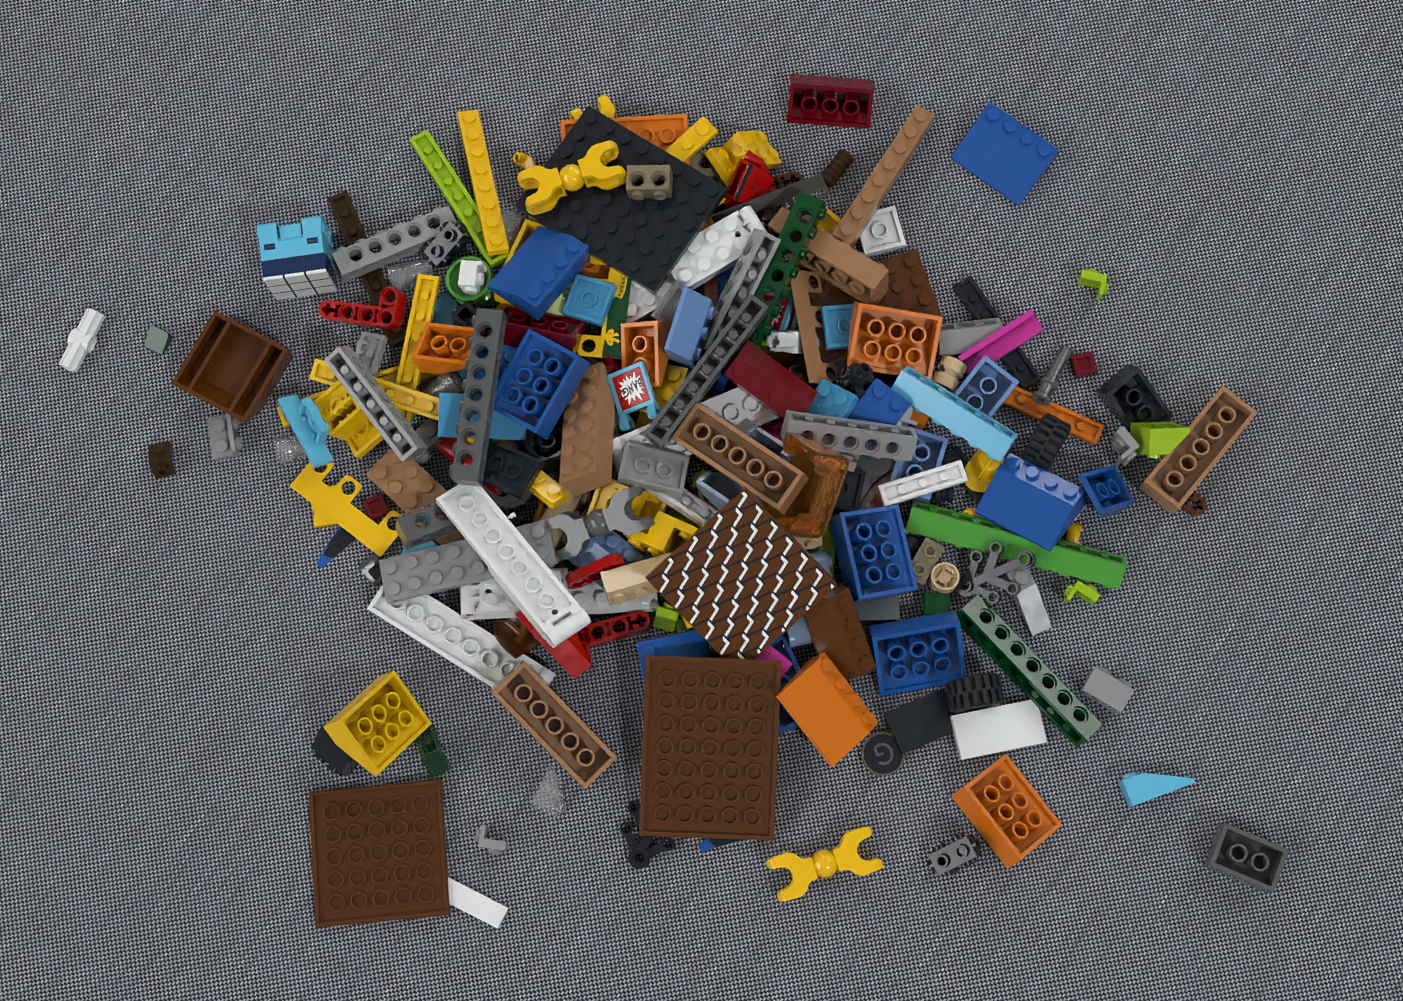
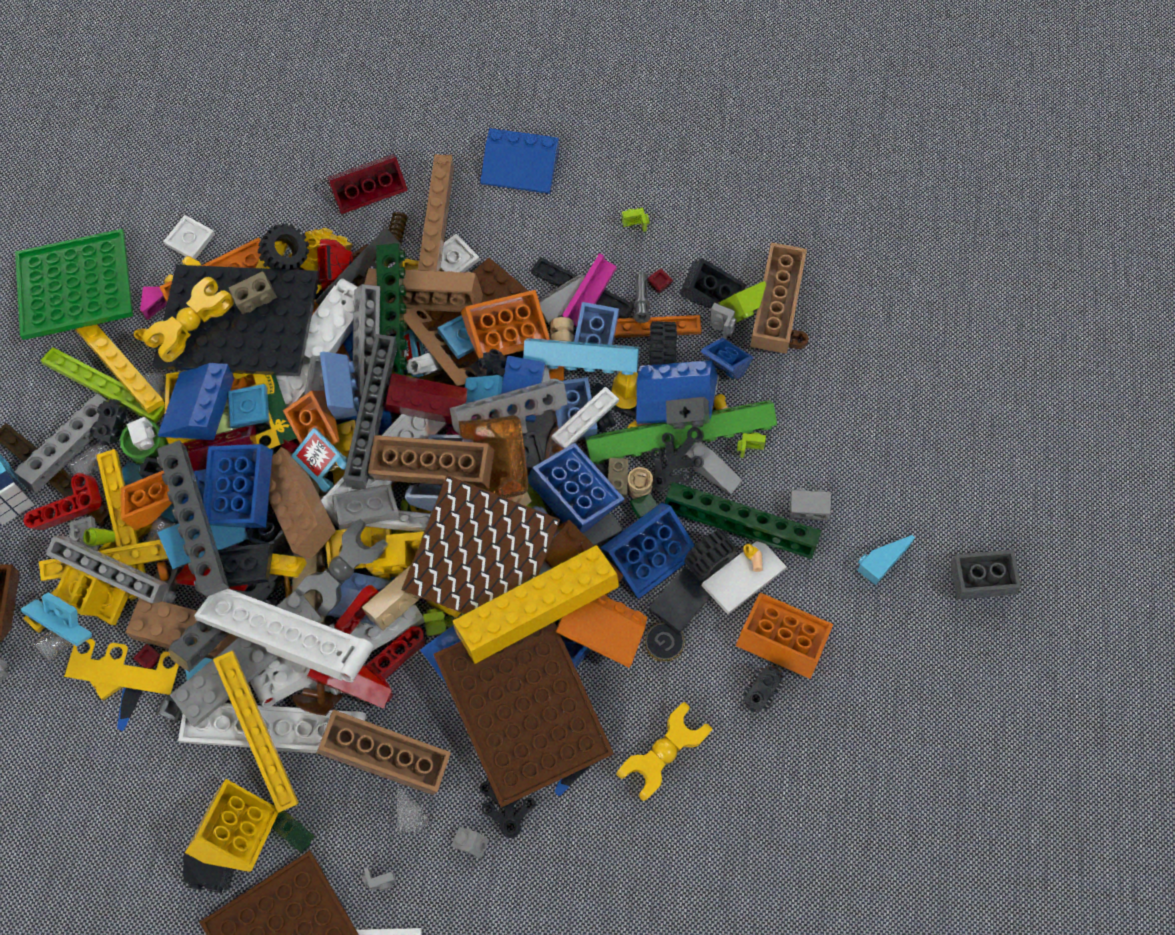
camera: 30 degrees left, 10 degrees down
none -> green plate [15,229,133,340]
none -> lime cone [83,527,115,547]
none -> dark pink slope [140,287,167,320]
none -> orange tile [157,561,169,581]
none -> white plate [163,215,215,259]
none -> yellow plate [213,650,299,813]
none -> black tyre [258,224,309,270]
none -> light grey bracket [451,826,489,859]
none -> yellow brick [453,545,619,664]
none -> dark grey brick [666,397,710,429]
none -> arm [743,544,763,572]

